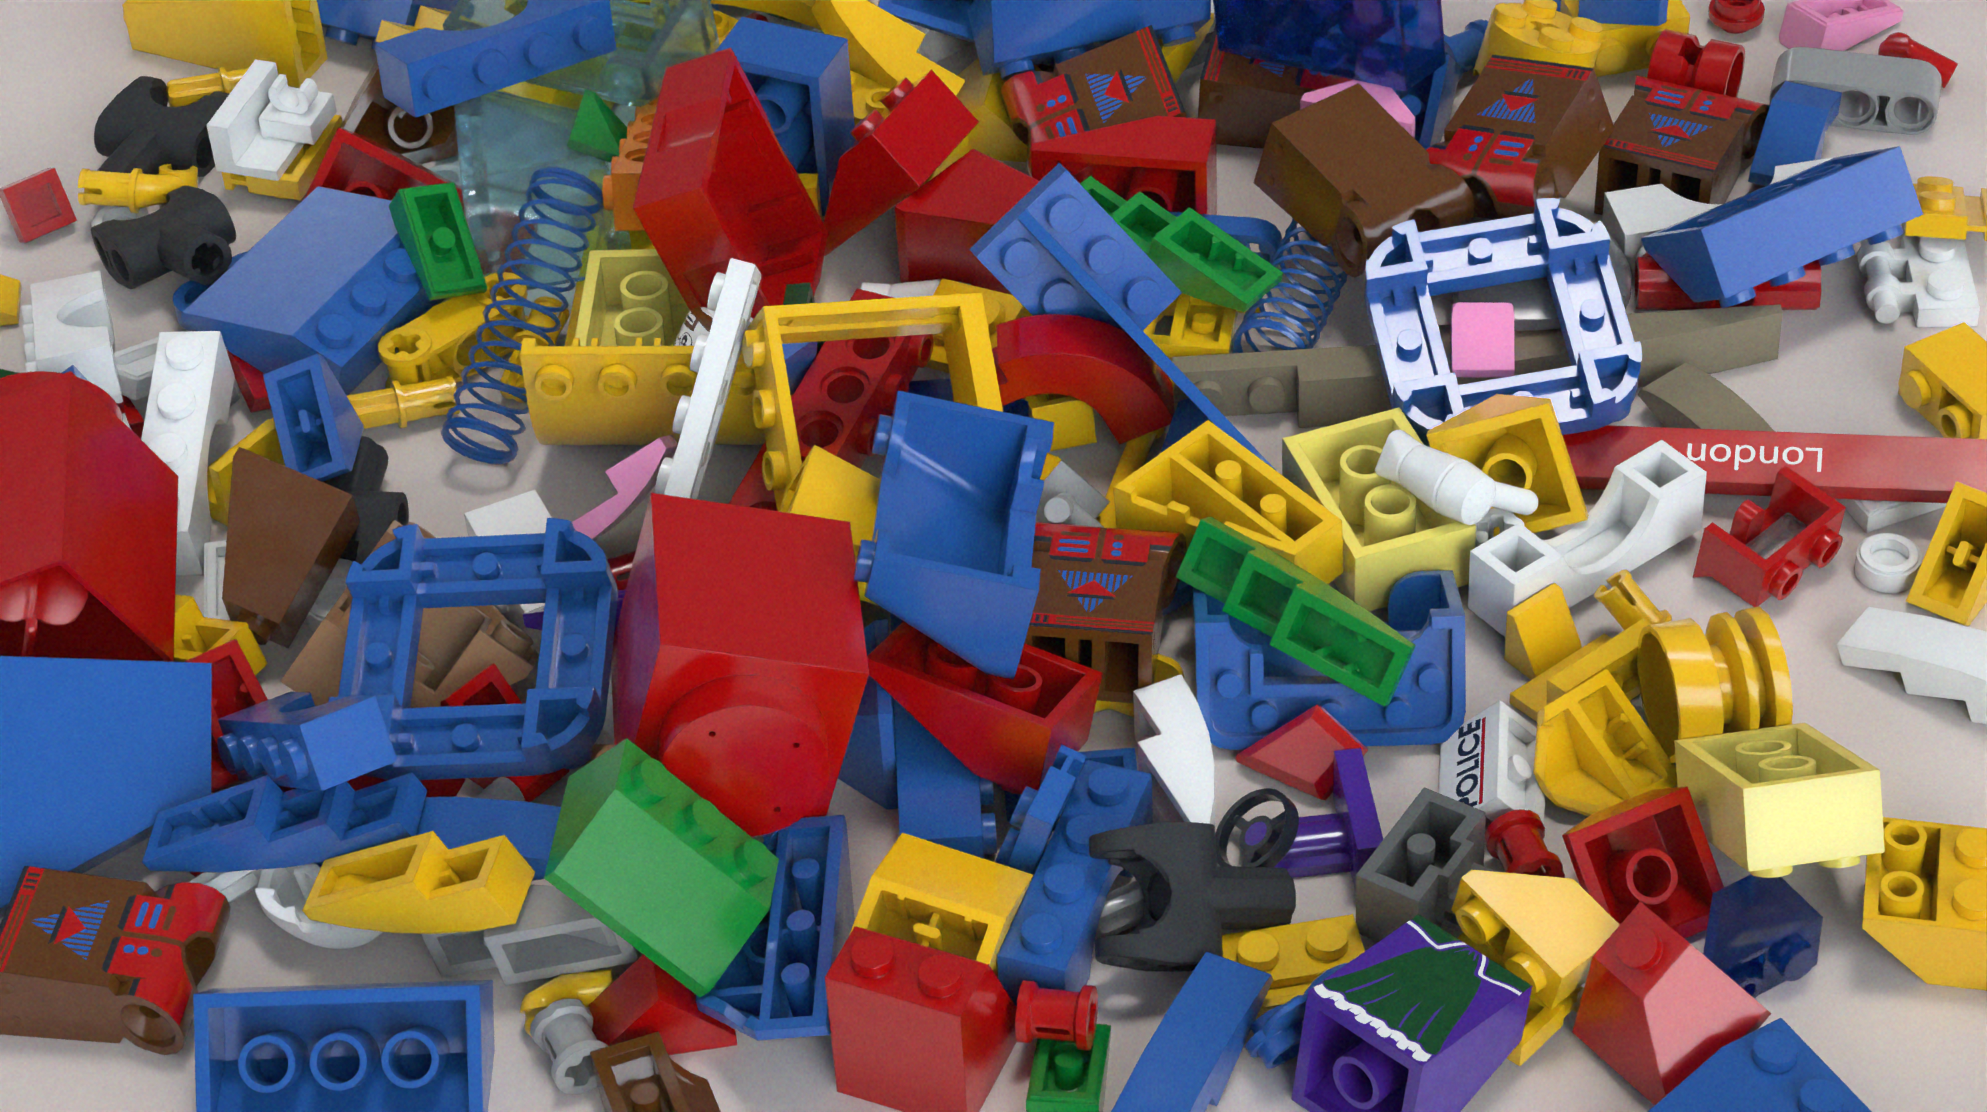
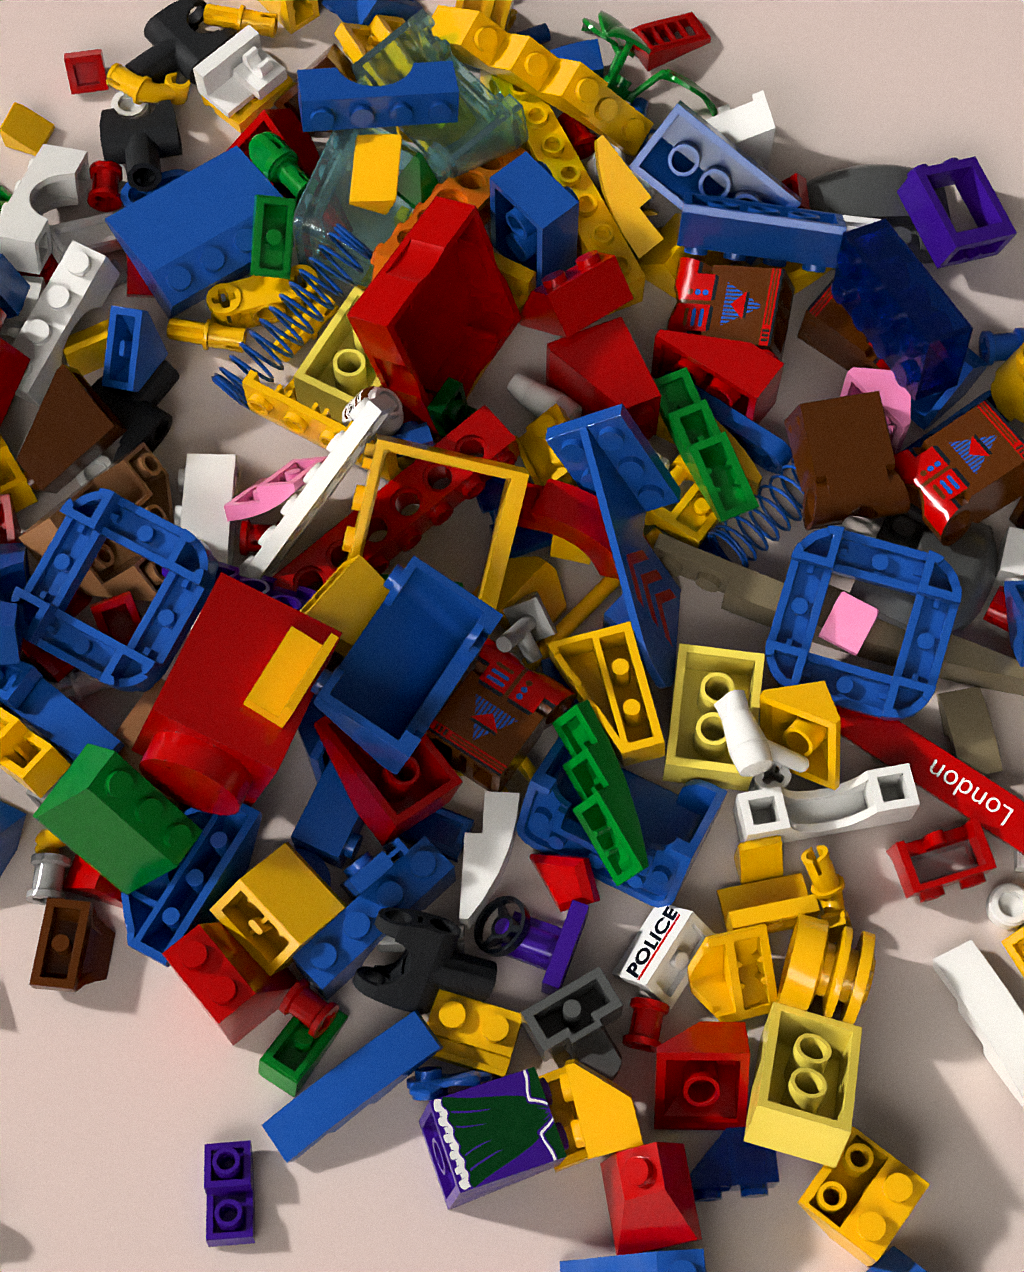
camera: 25 degrees right, 25 degrees up
none -> red bush [87,160,123,212]
none -> yellow panel [243,626,339,728]
none -> green arm [248,131,317,202]
none -> yellow slope [349,134,402,215]

